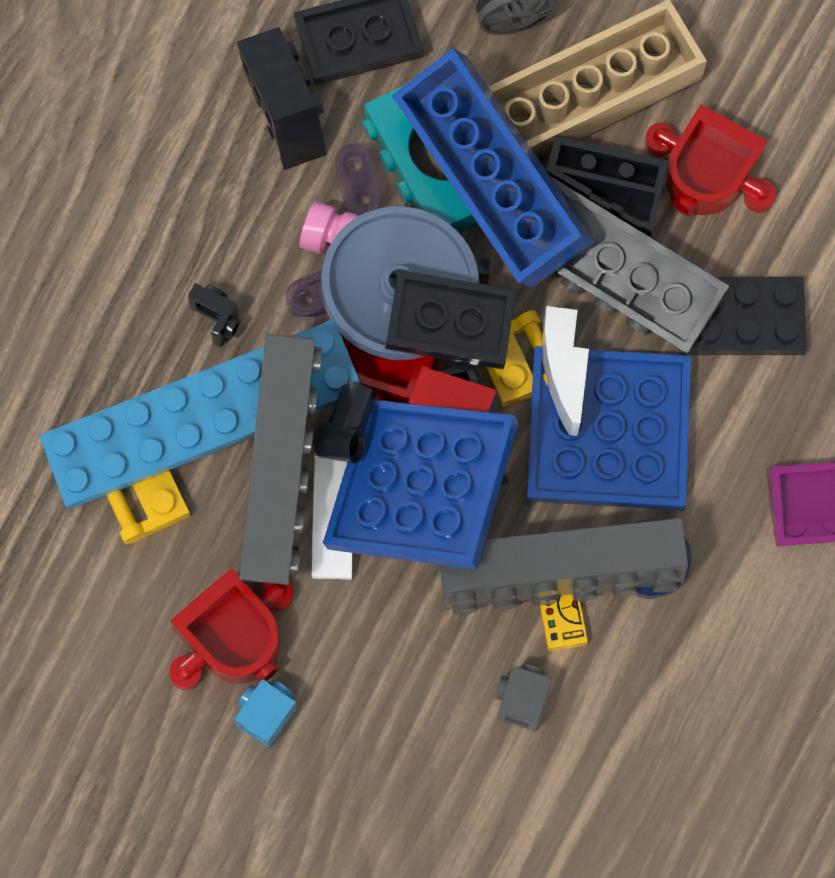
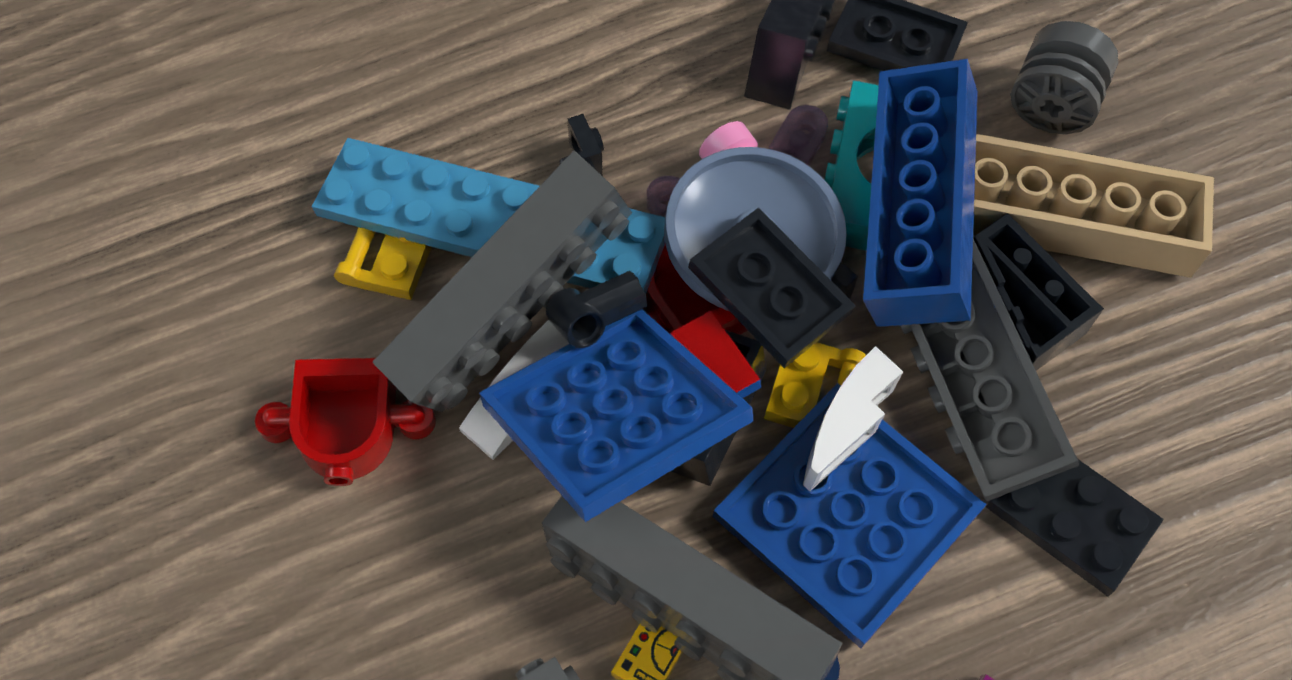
camera: 40 degrees right, 10 degrees down
dark azure brick [234,679,297,749] -> none
red piece [644,104,776,216] -> none

